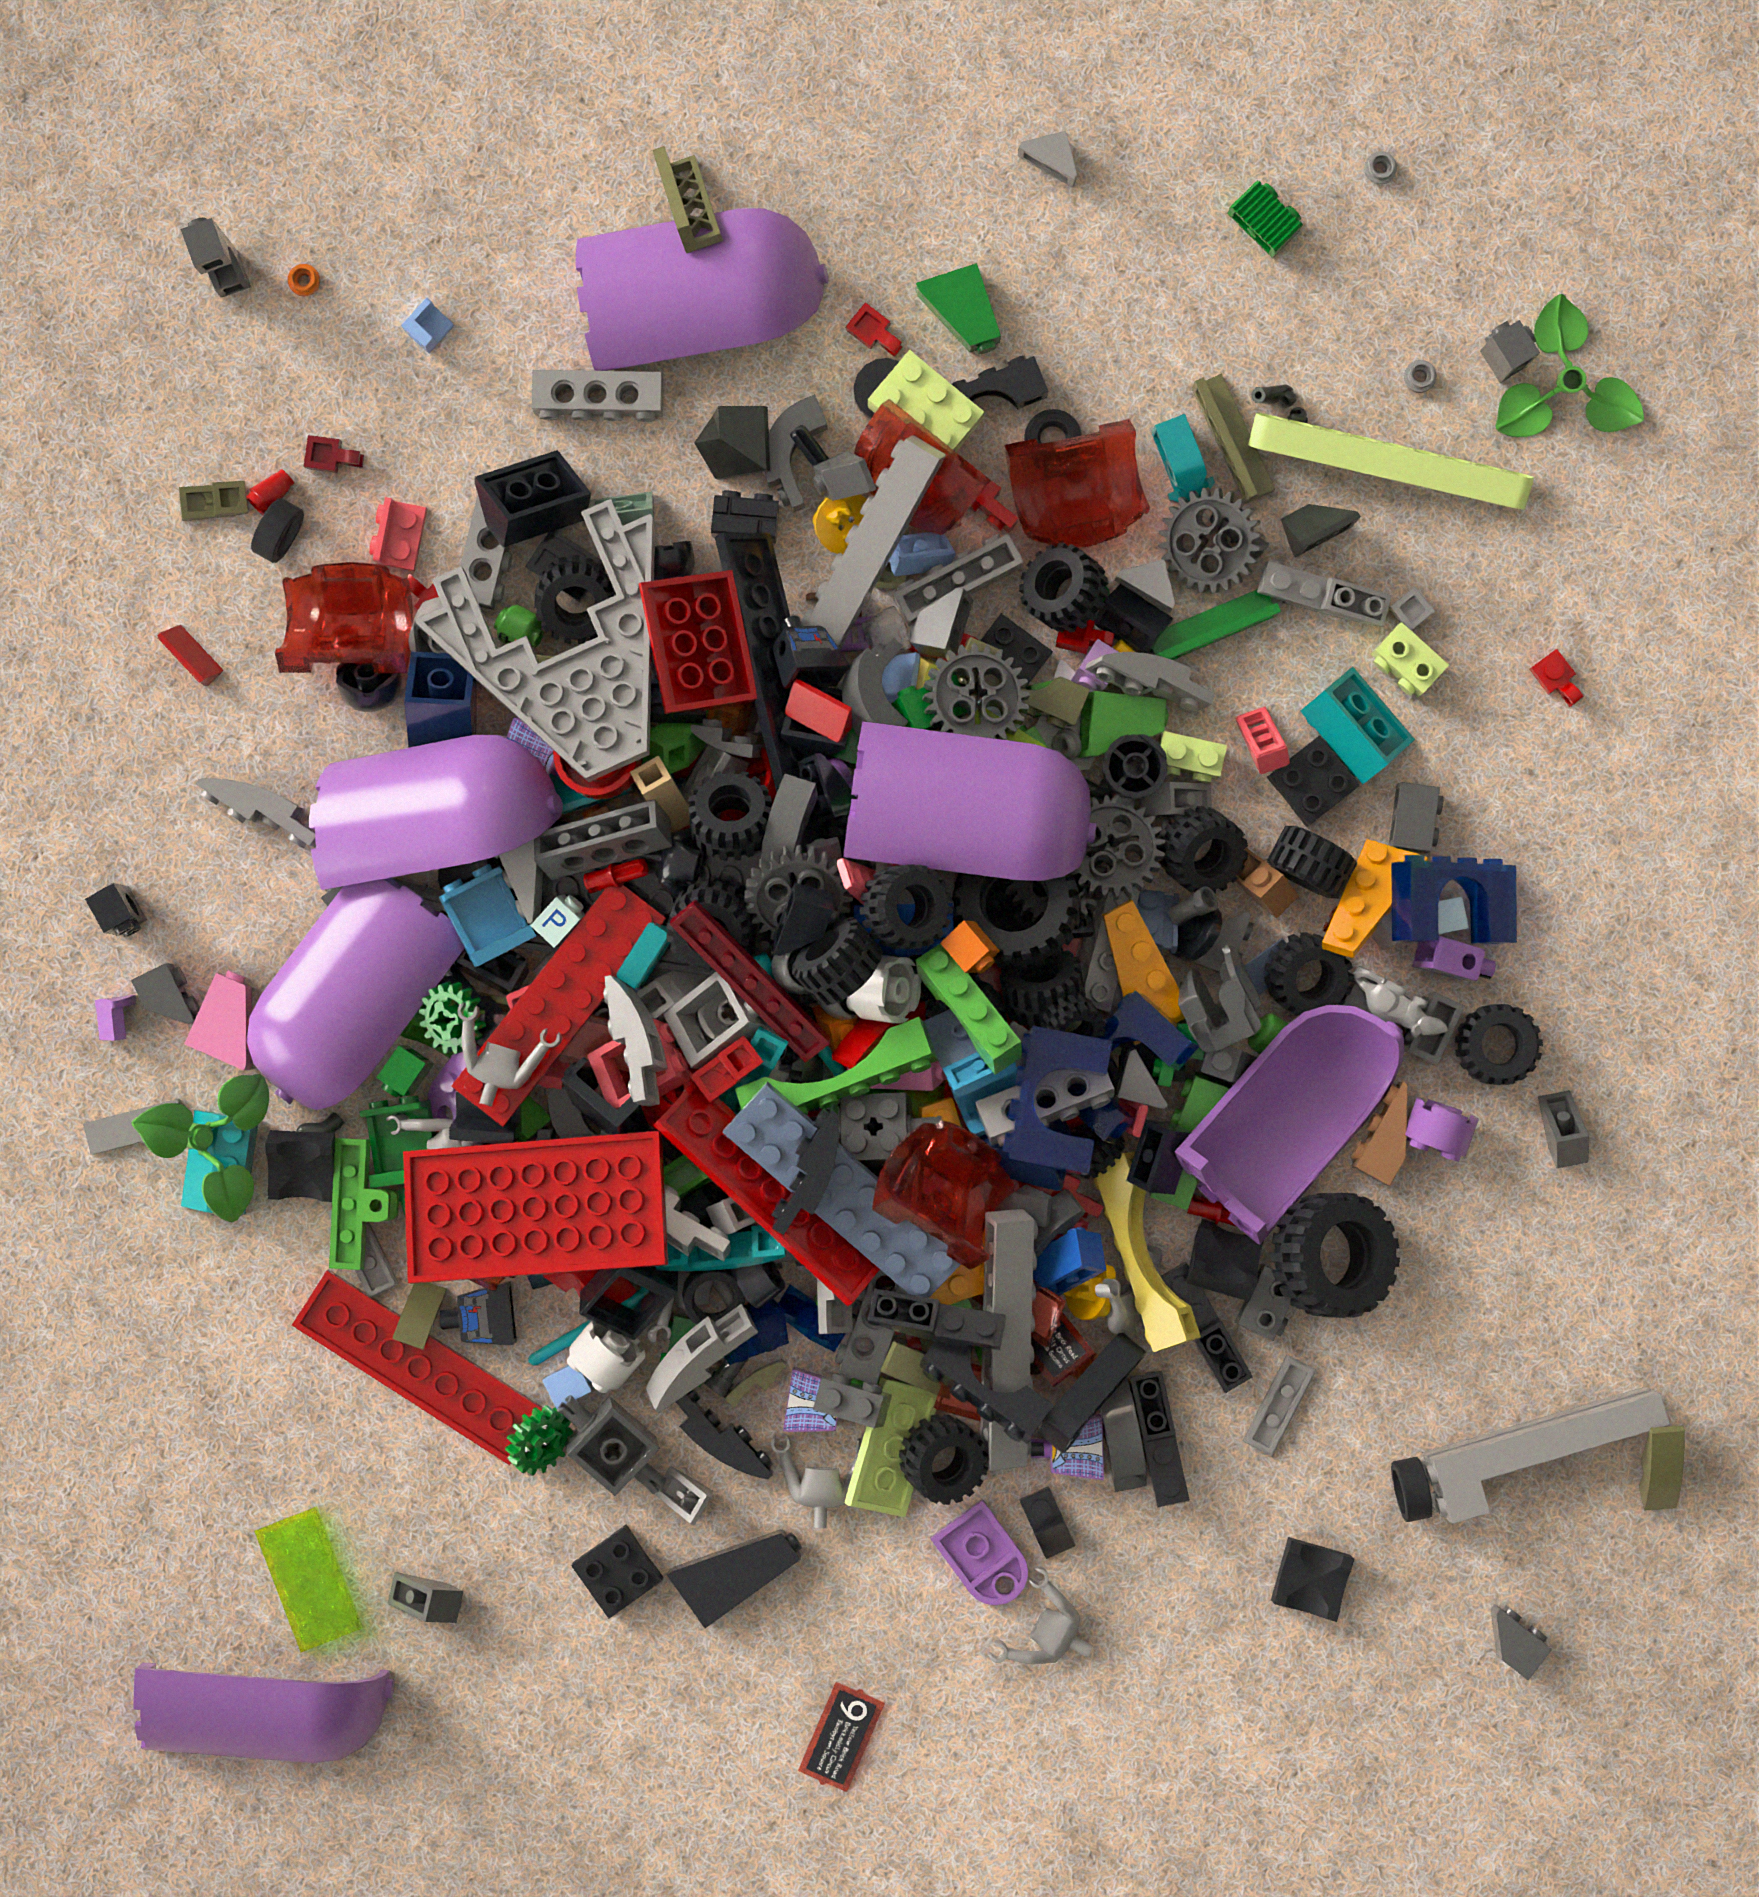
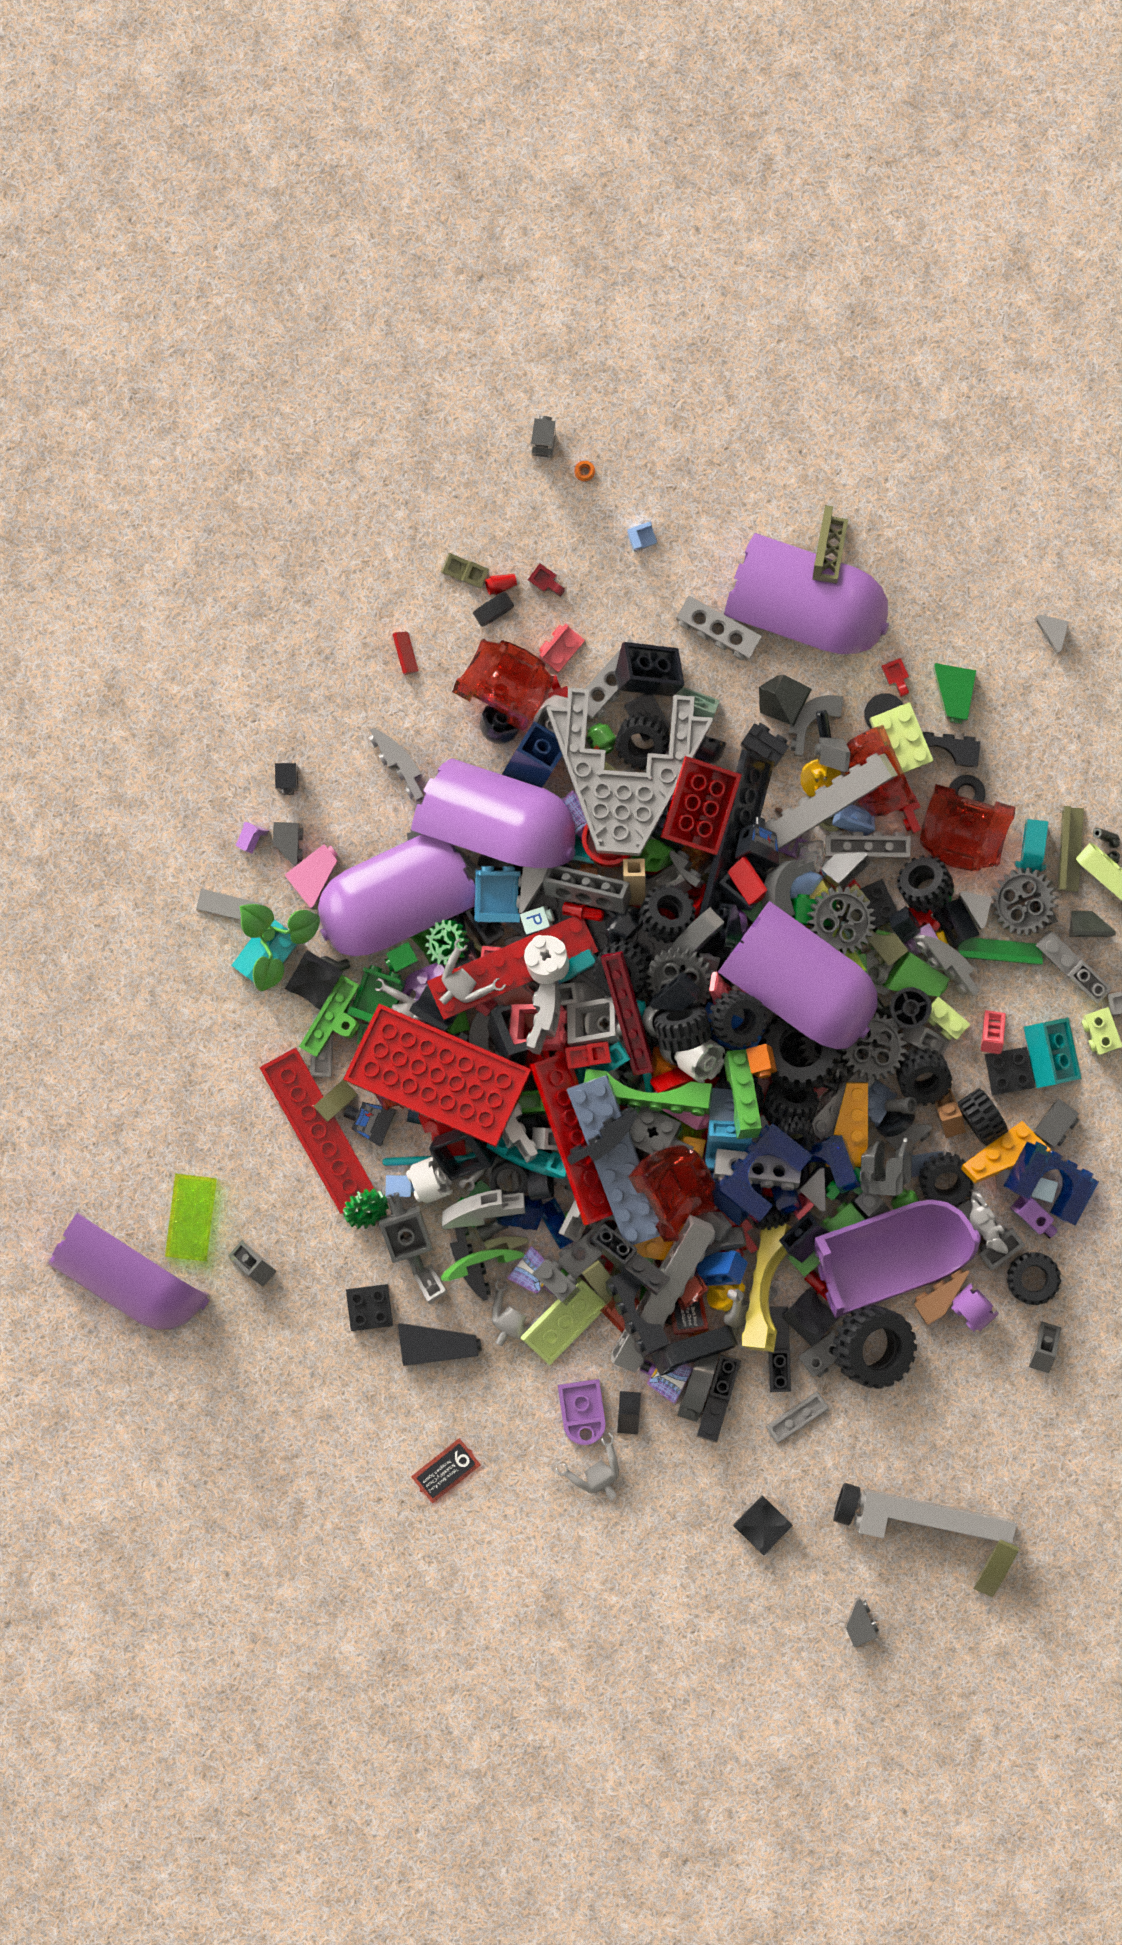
camera: 30 degrees right, 0 degrees up
black tyre [899,1414,989,1505] -> none
none -> bright green slope [441,1249,525,1281]
none -> white brick [524,935,569,985]
none -> black brick [889,906,921,943]

